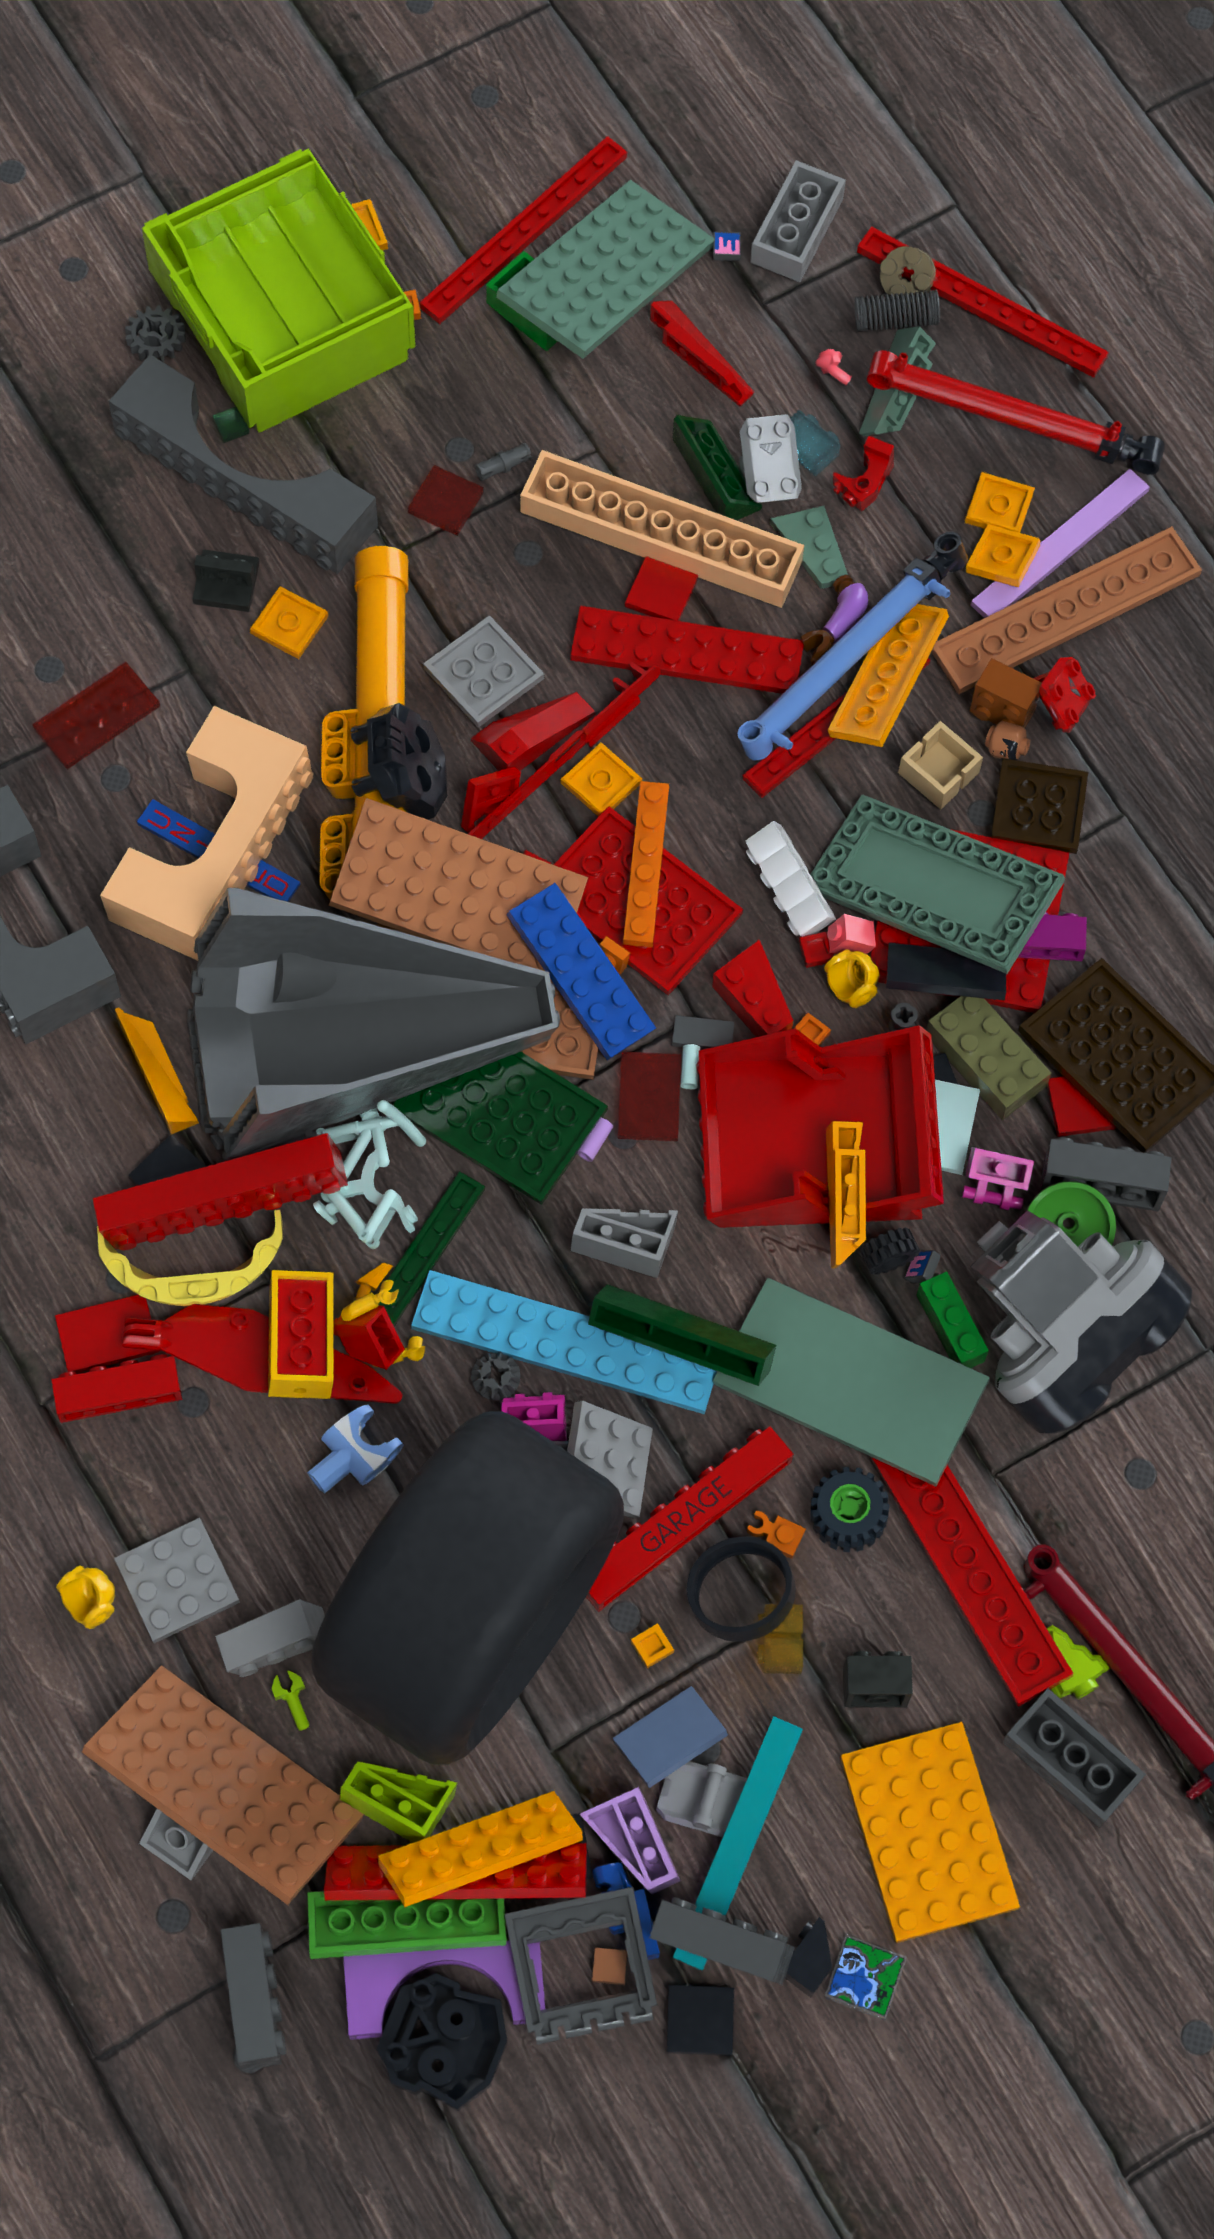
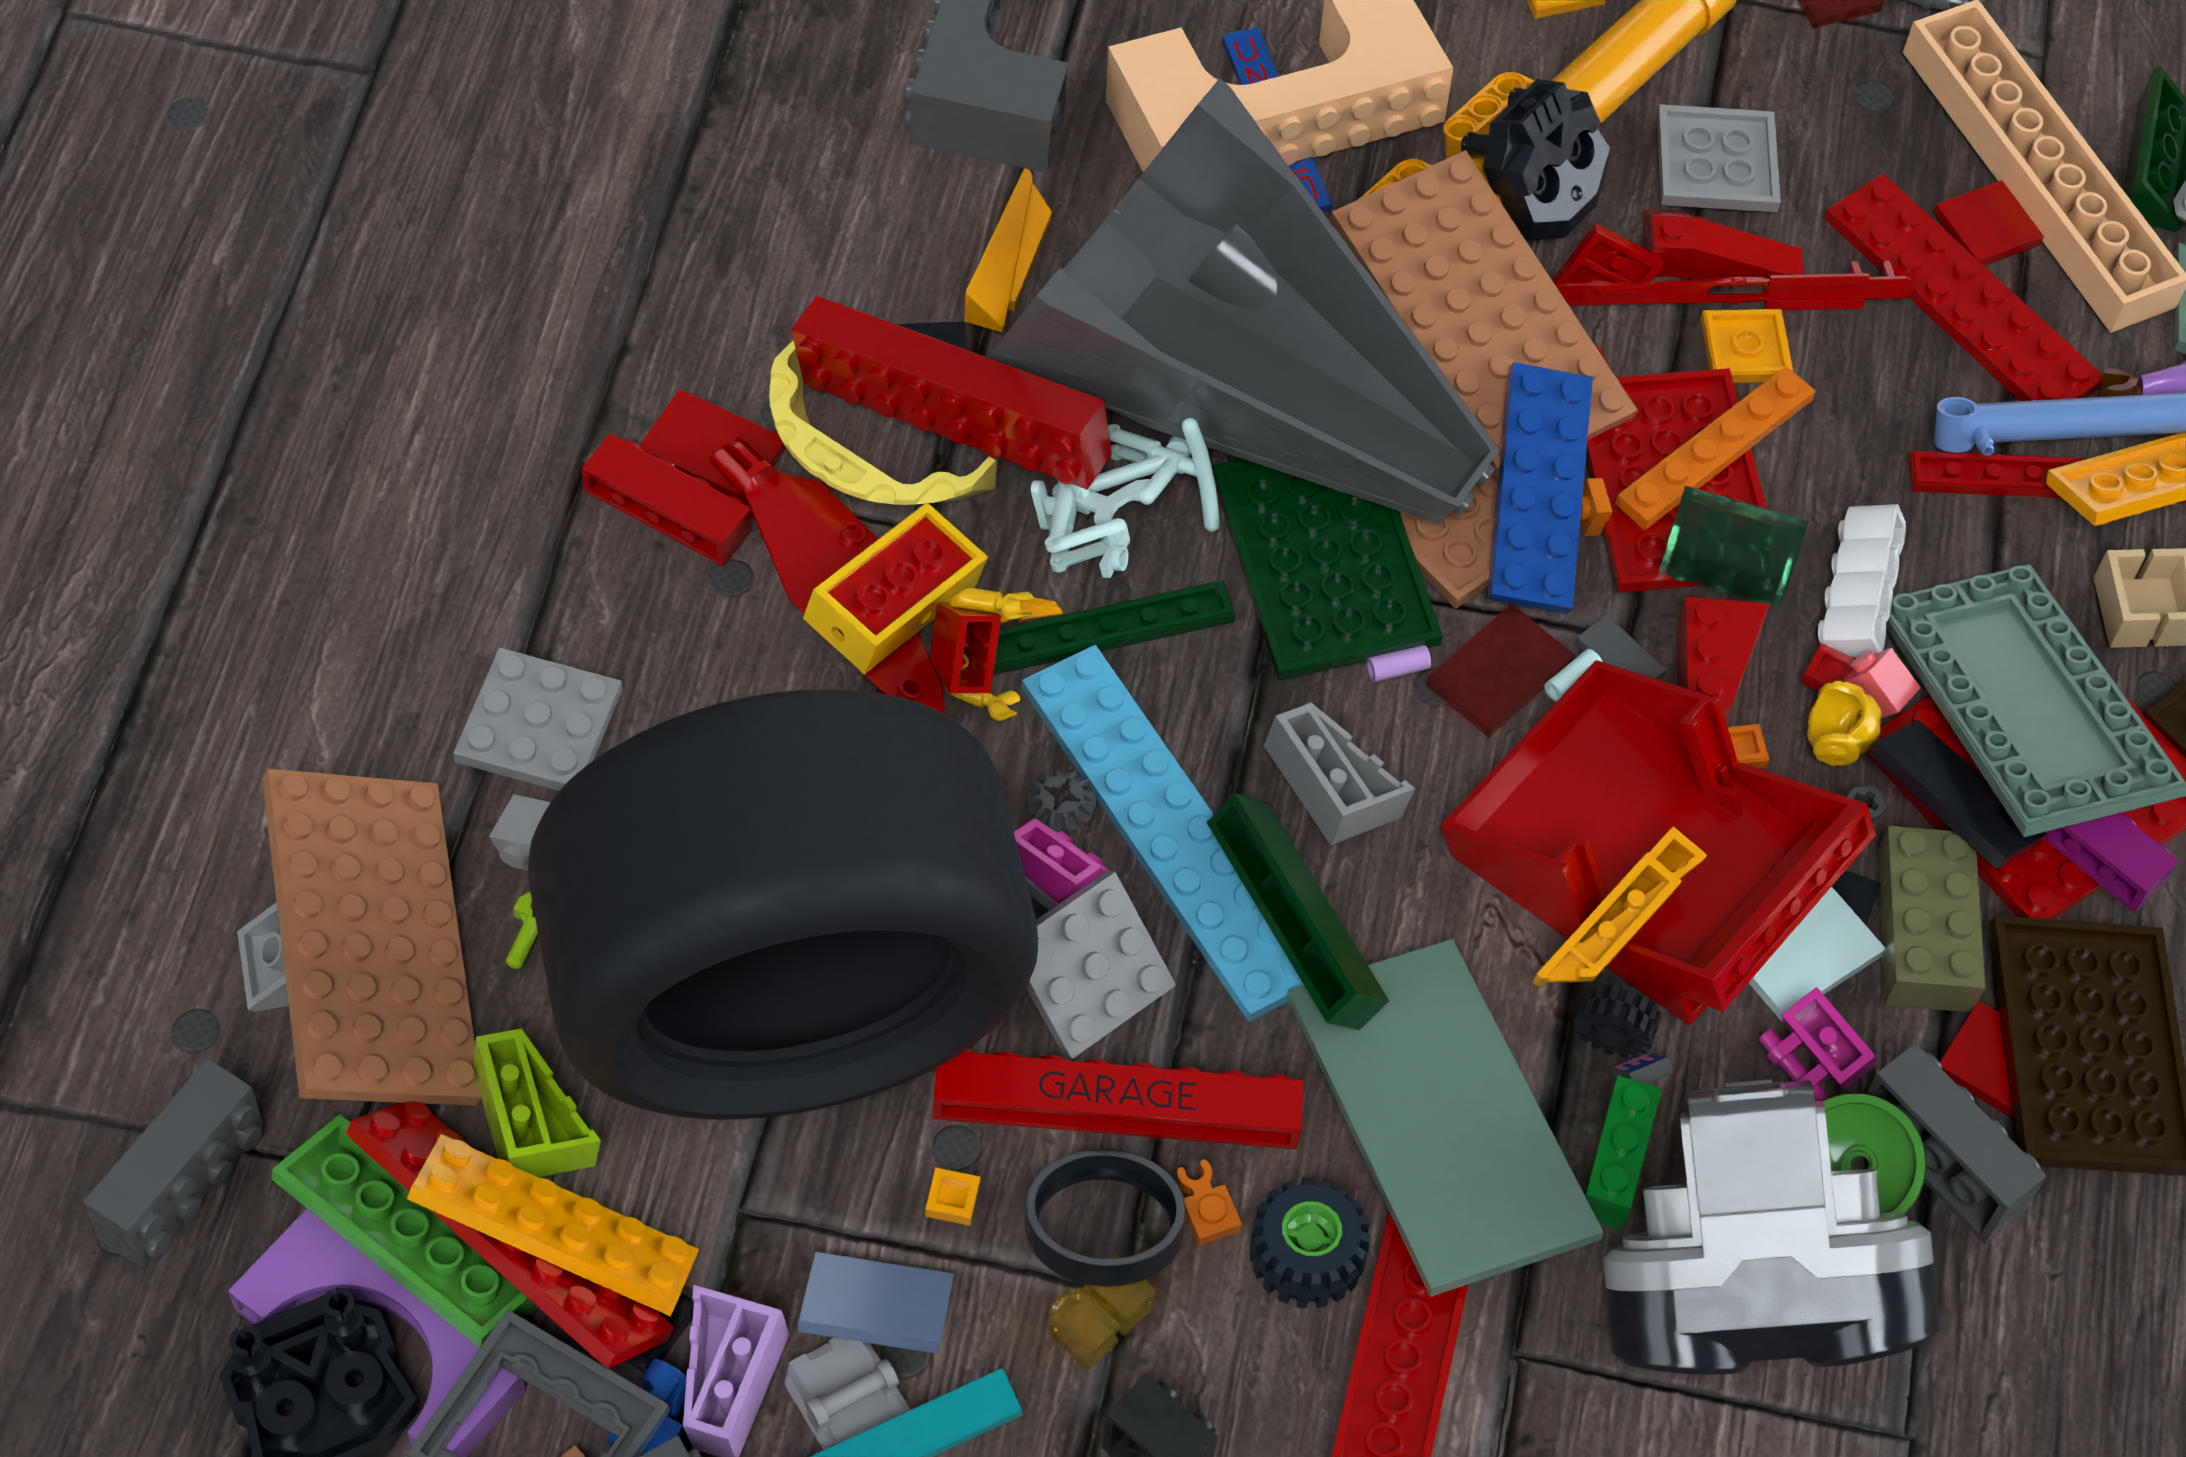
camera: 40 degrees right, 10 degrees down
yellow hair [56,1566,115,1629] -> none
none -> clear green slope [1658,486,1809,608]

